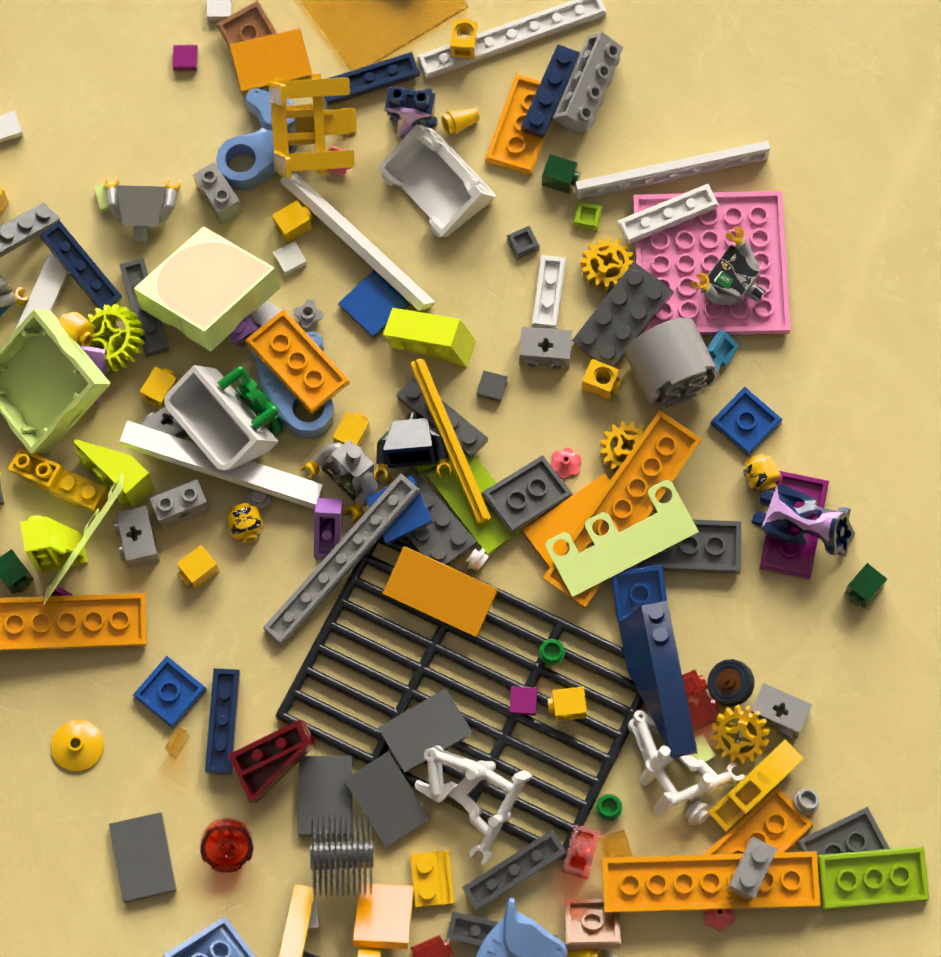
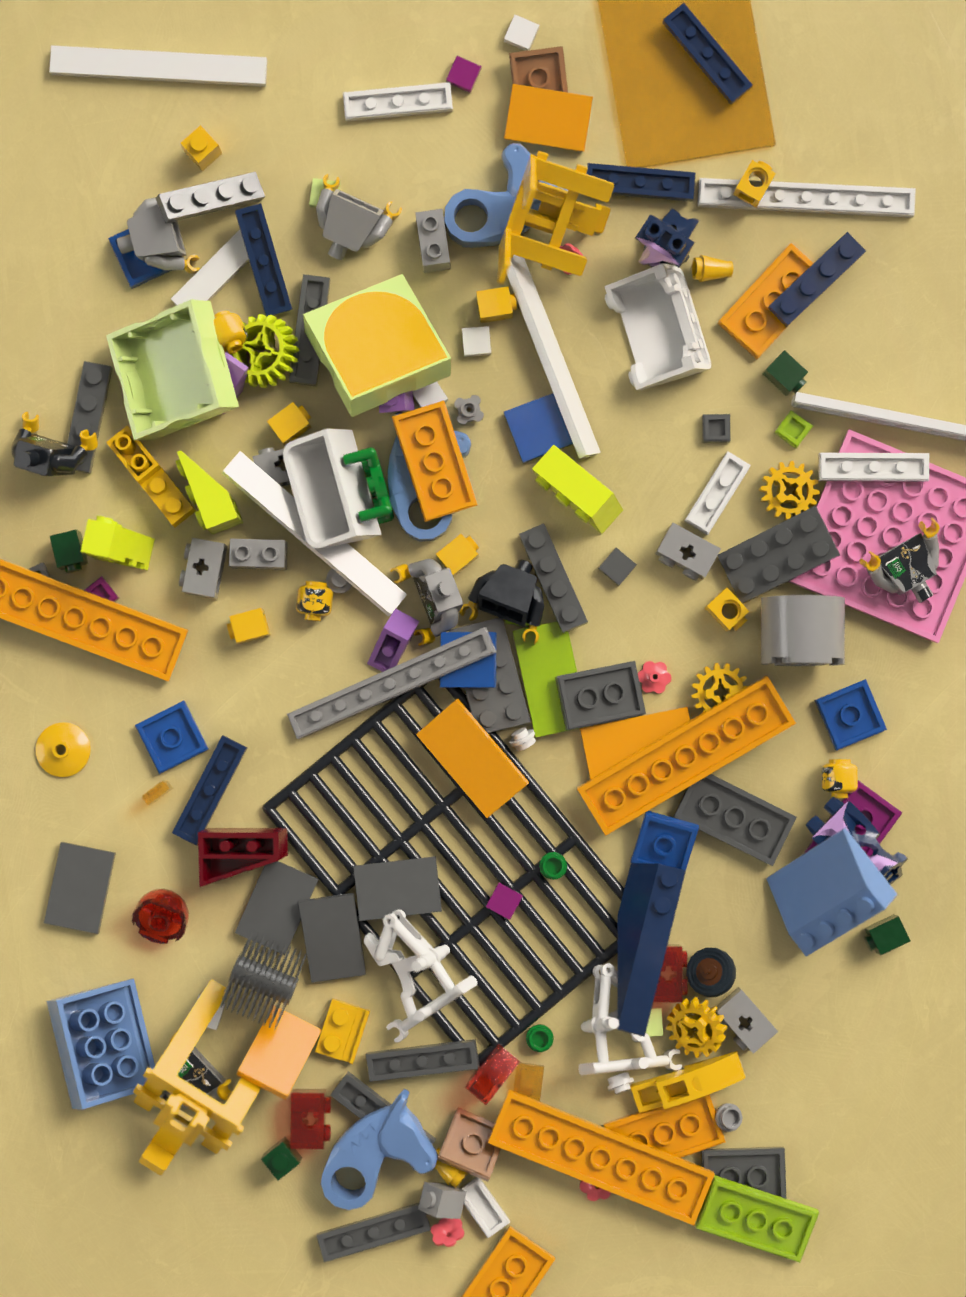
camera: 20 degrees right, 15 degrees up
yellowish green piece [44,472,123,604] -> none
yellow axle [410,359,491,524] -> none
yellowish green piece [546,480,699,597] -> none
yellow brick [547,687,587,722] -> none
light grey brick [553,32,623,134] -> none
dark azure plate [707,330,739,371] -> none
light grey brick [726,837,777,901] -> none
none -> white tile [343,82,453,122]
none -> medium blue slope [767,828,897,956]

